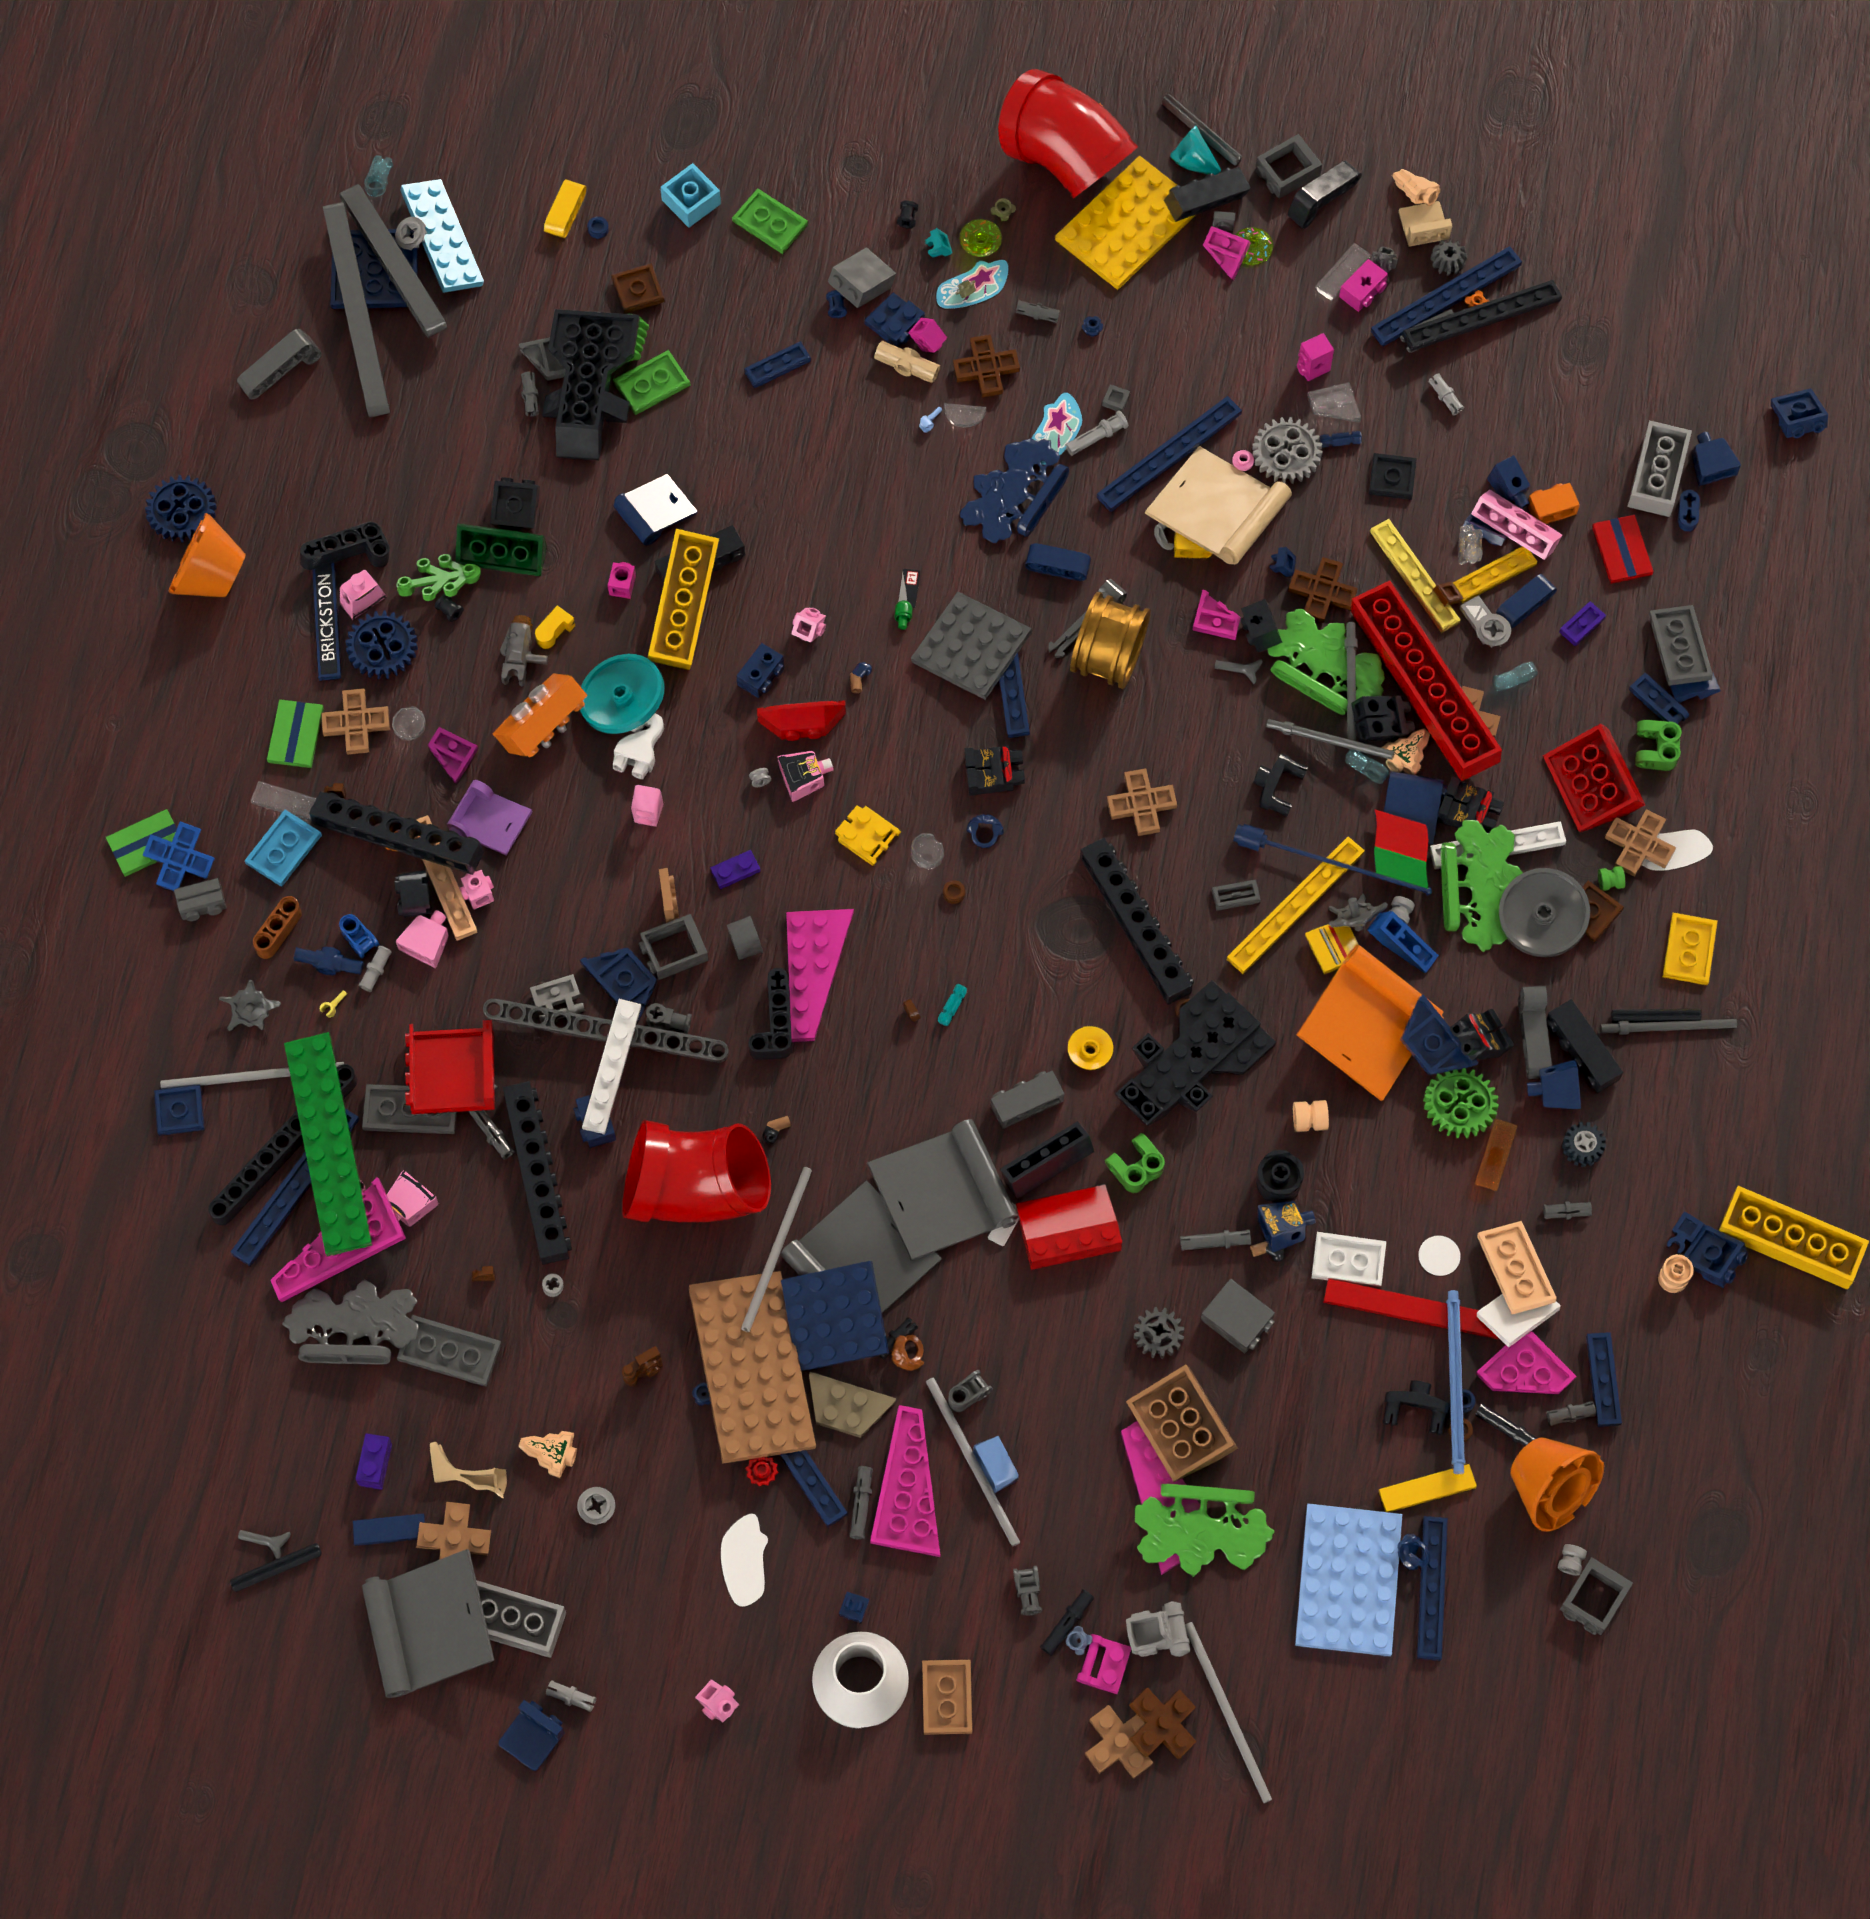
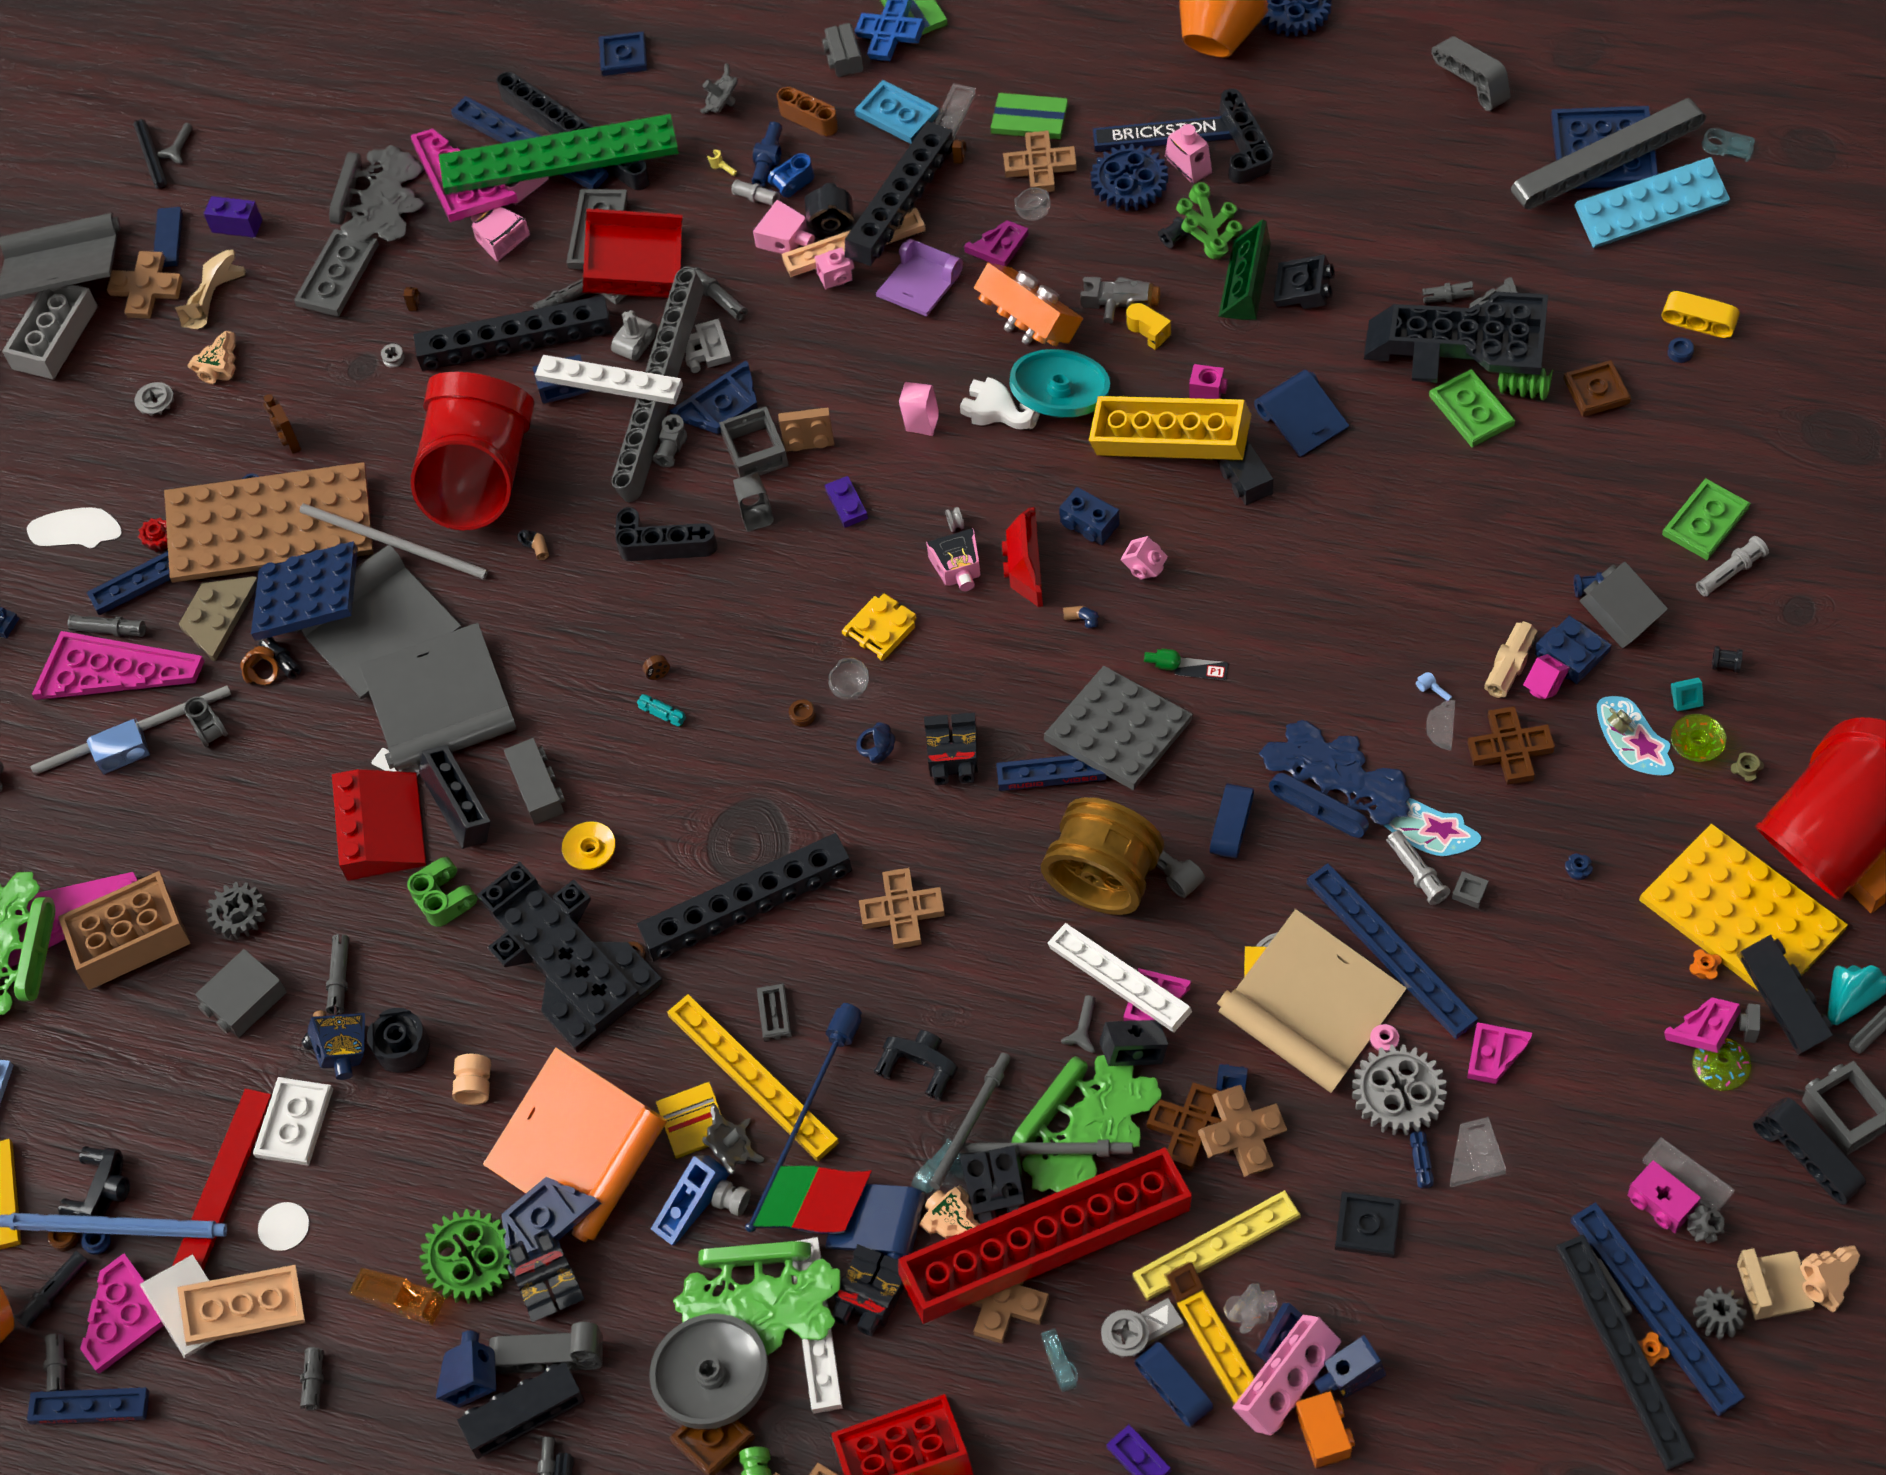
camera: 100 degrees right, 10 degrees down
light grey piece [160,1062,344,1089] -> none
dark grey beam [323,202,390,418] -> none
light grey gear [395,217,427,251] -> none
medium azure brick [660,163,721,228] -> none
dark blue tile [744,341,811,389] -> none
dark pink wing [786,909,854,1042] -> none
dark grey pin [1016,300,1060,323] -> none
dark pink brick [1297,333,1334,381] -> none
light grey pin [1428,373,1464,416] -> none
black wheel [1562,1122,1606,1167] -> none
none -> light grey beam [611,310,657,361]
none -> dark grey pin [694,267,748,321]
none -> white plate [1048,923,1192,1032]
none -> medium nougat plate [1198,1085,1287,1177]
none -> dark pink wing [1467,1022,1532,1084]
none -> orange plate [1689,949,1722,980]
none -> light grey pin [1696,536,1769,597]

